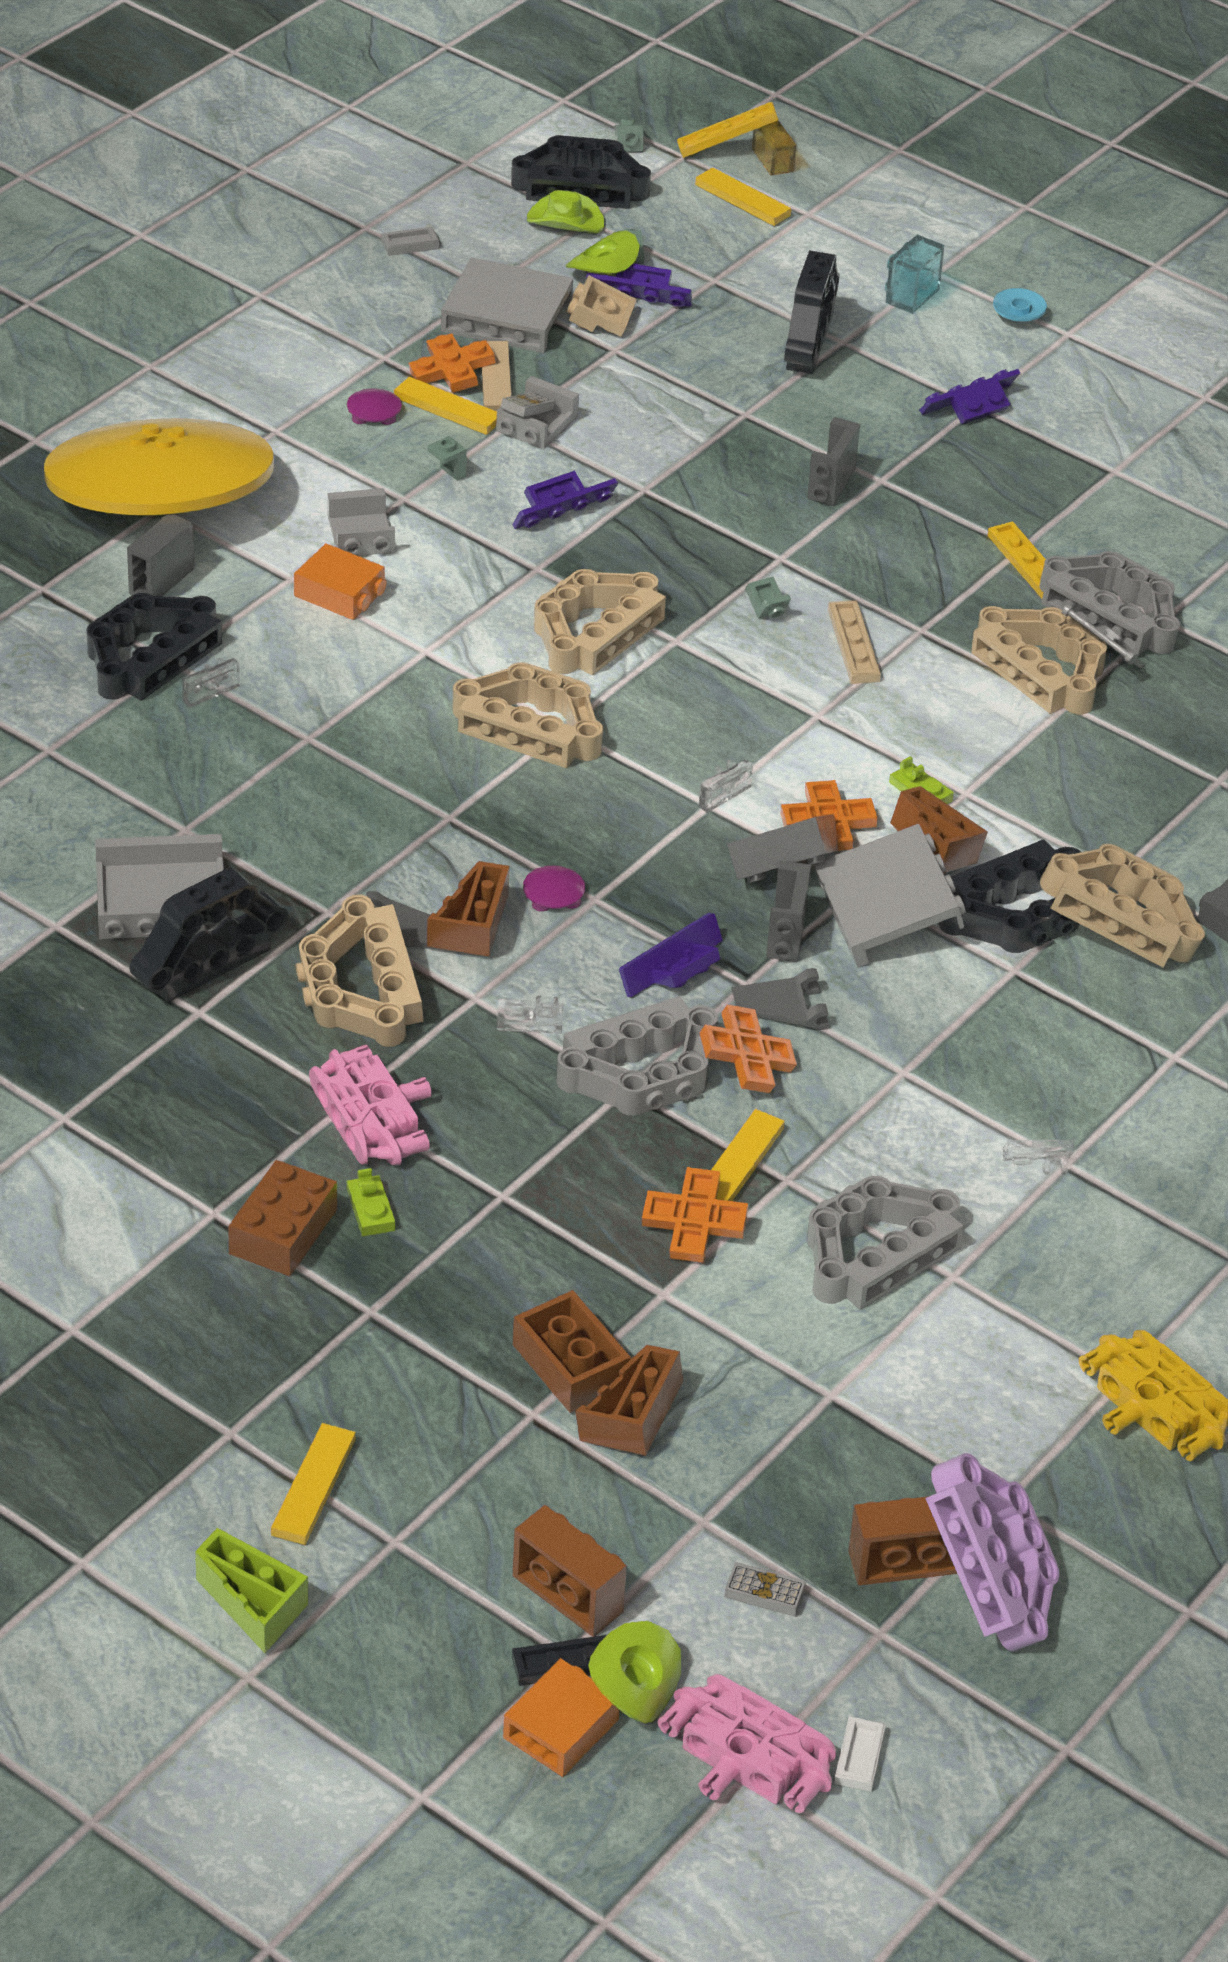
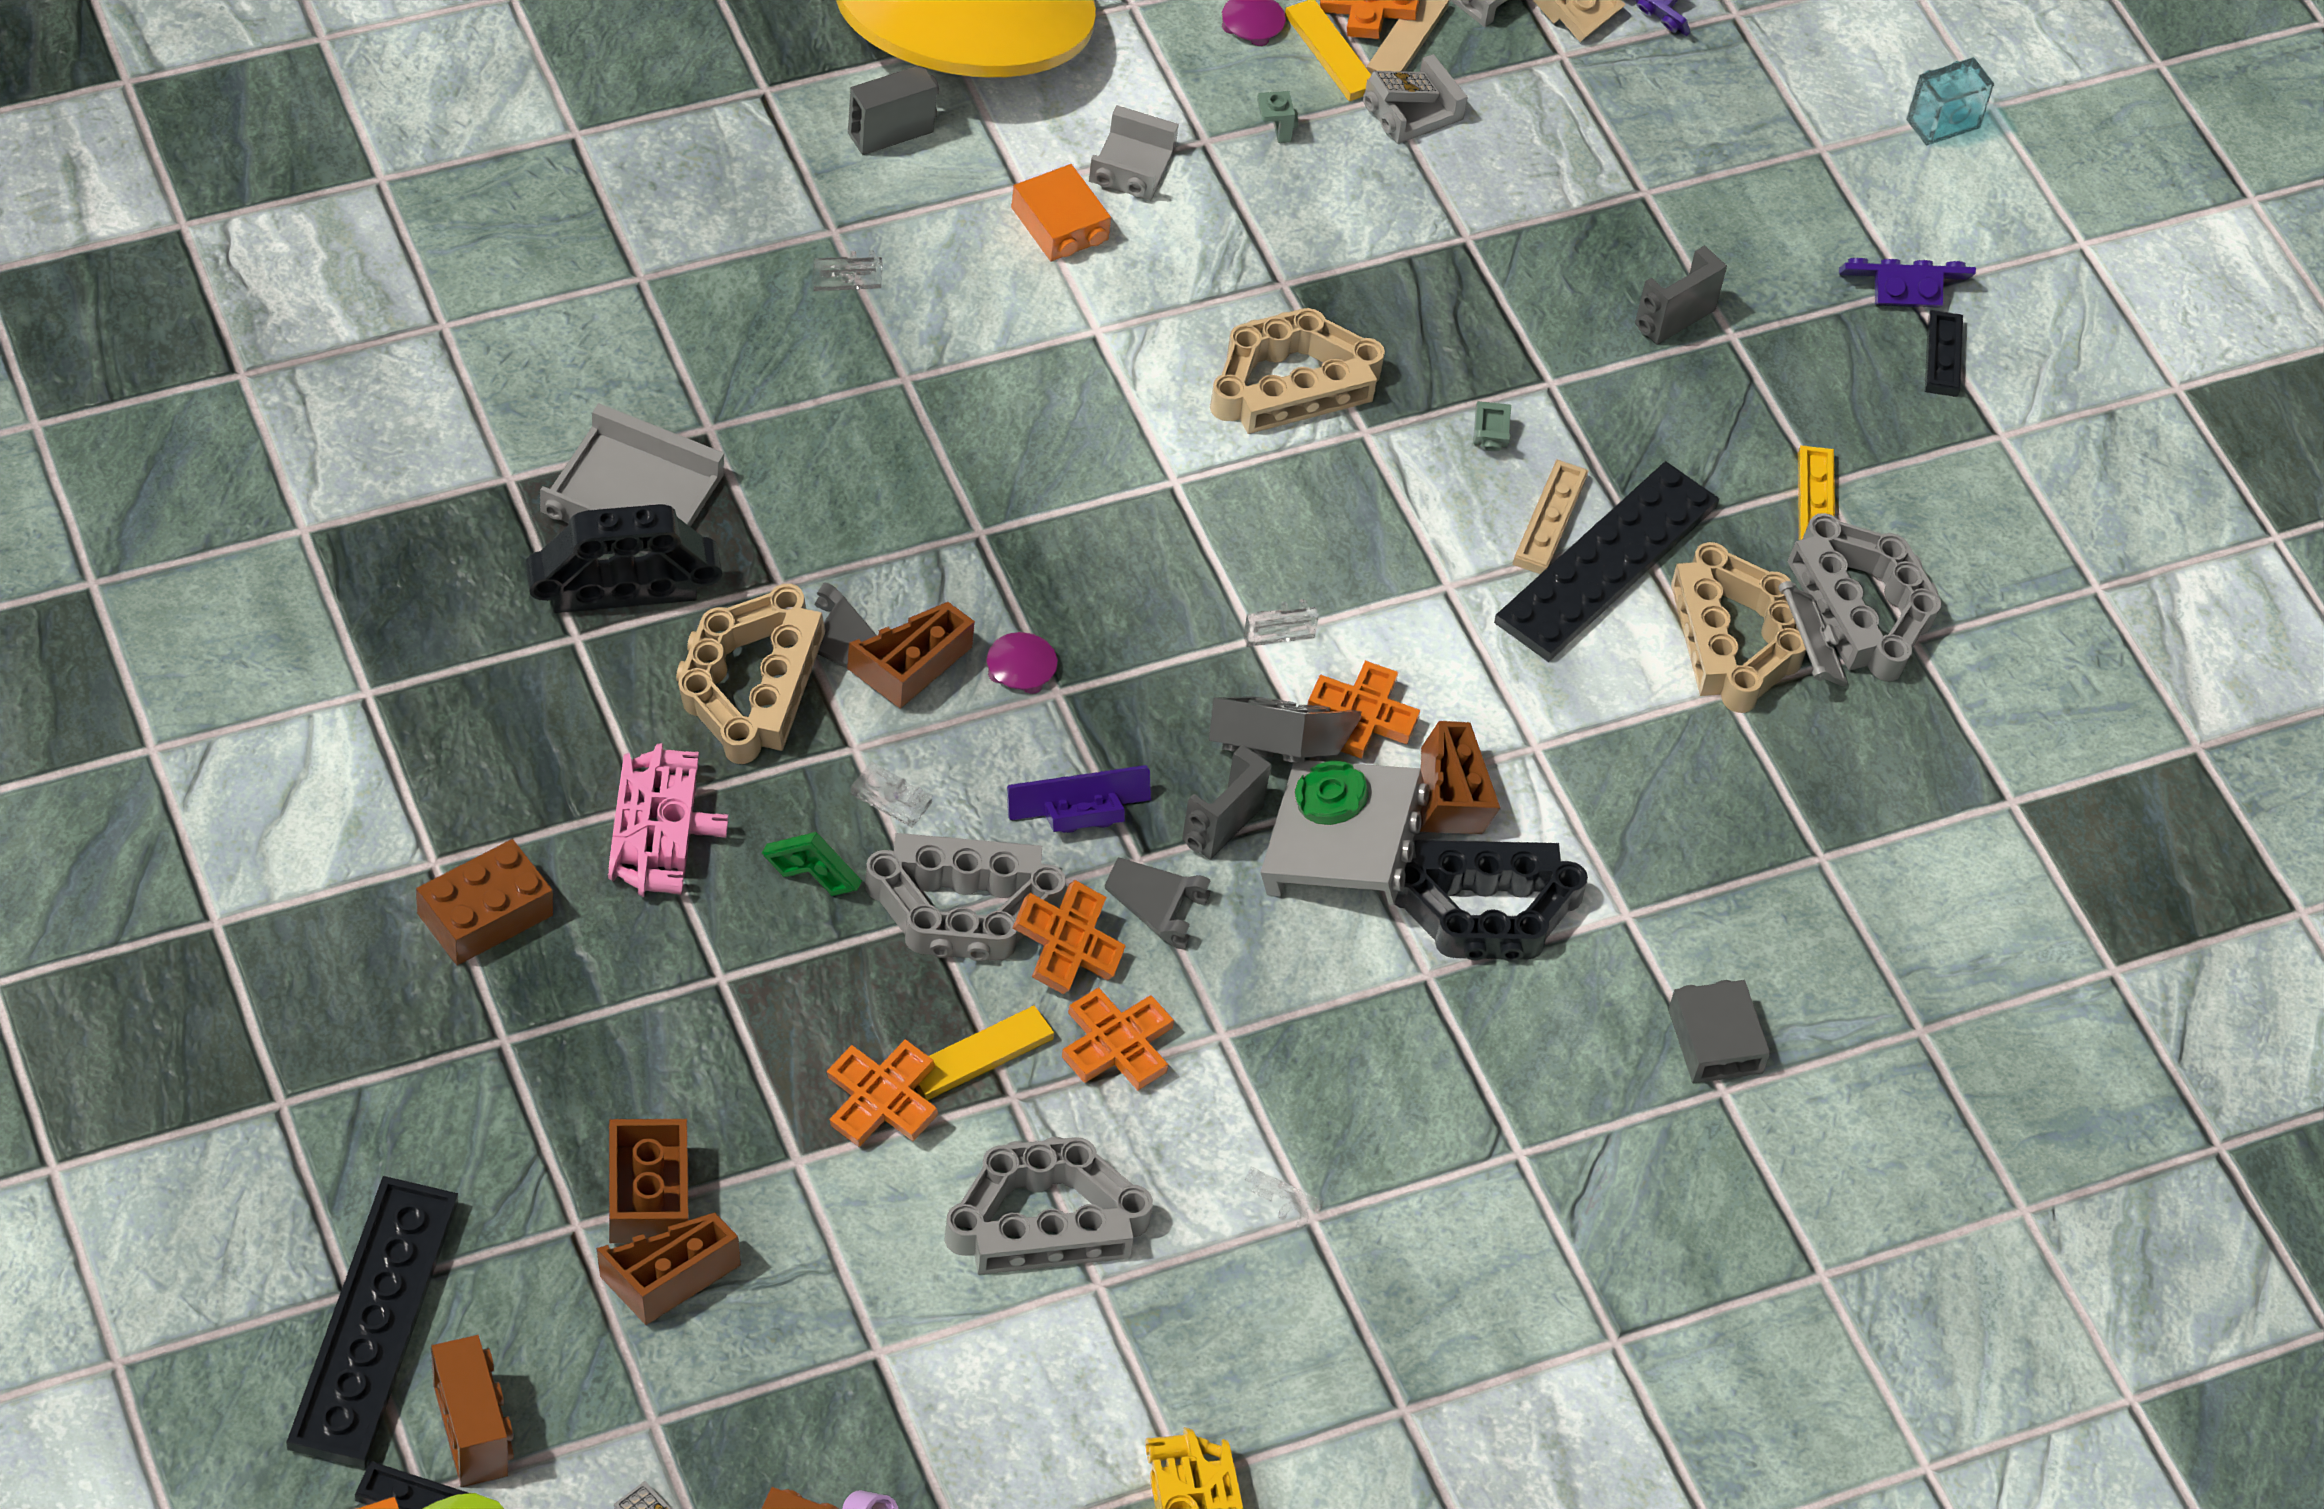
camera: 25 degrees right, 10 degrees up
black brick [86,593,222,701] -> none
lime wedge [195,1528,308,1653] -> none
yellow tile [271,1423,356,1545] -> none
lime plate [346,1168,395,1237] -> none
tan brick [452,662,603,768] -> none
dark purple bracket [512,470,618,529] -> none
black brick [784,250,840,374] -> none
lime plate [889,756,954,804] -> none
medium azure dish [993,288,1047,321] -> none
tan brick [1040,844,1205,967] -> none
none -> black plate [286,1176,458,1468]
none -> green tile [762,832,862,896]
none -> orange plate [1062,987,1174,1091]
none -> green tile [1295,761,1369,825]
none -> black plate [1494,461,1720,662]
none -> black tile [1925,310,1963,397]

